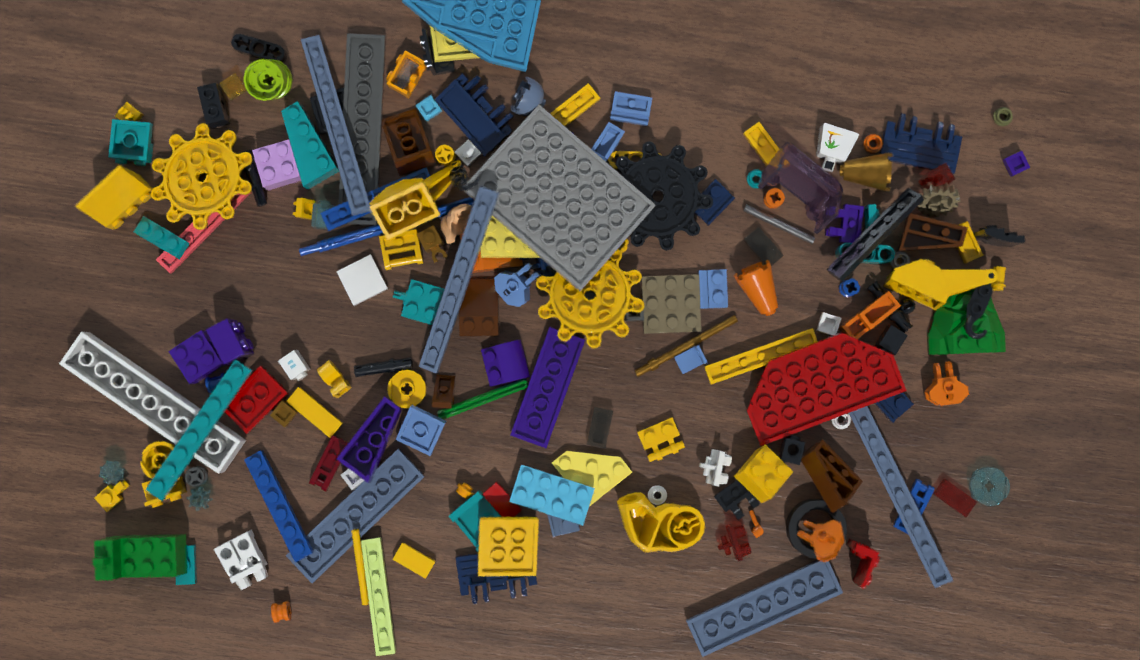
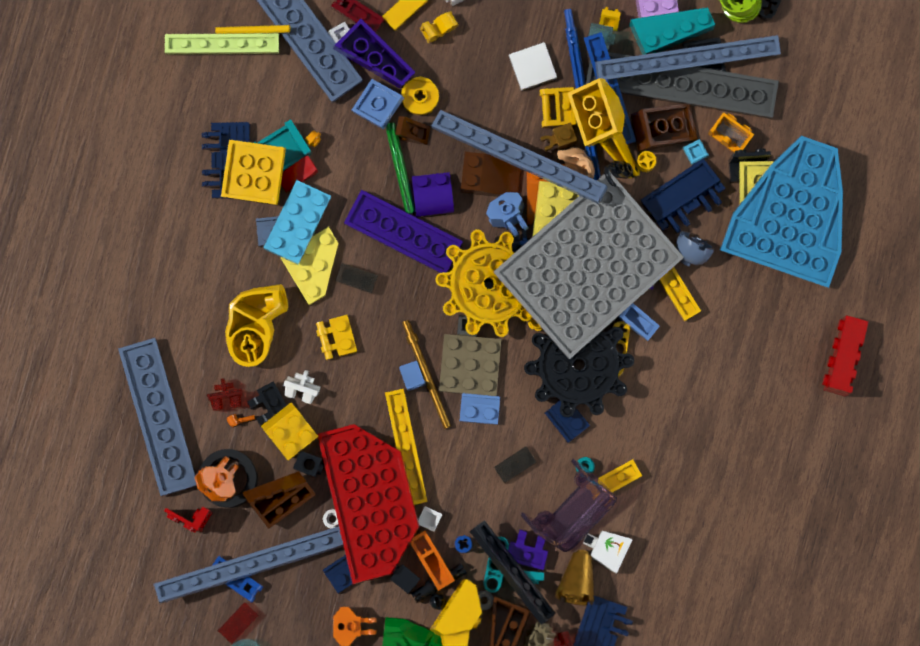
camera: 90 degrees right, 5 degrees down
black pin [354,357,413,377] -> none
yellow tile [392,542,436,579] -> none
teal plate [393,279,445,325] -> none
white plate [455,139,482,167] -> none
medium blue plate [610,91,652,126] -> none
white plate [648,485,667,505] -> none
orange cone [734,260,778,316] -> none
flat silver bar [743,204,815,244] -> none
orange wheel [763,188,785,209] -> none
orange plate [863,134,883,153] -> none

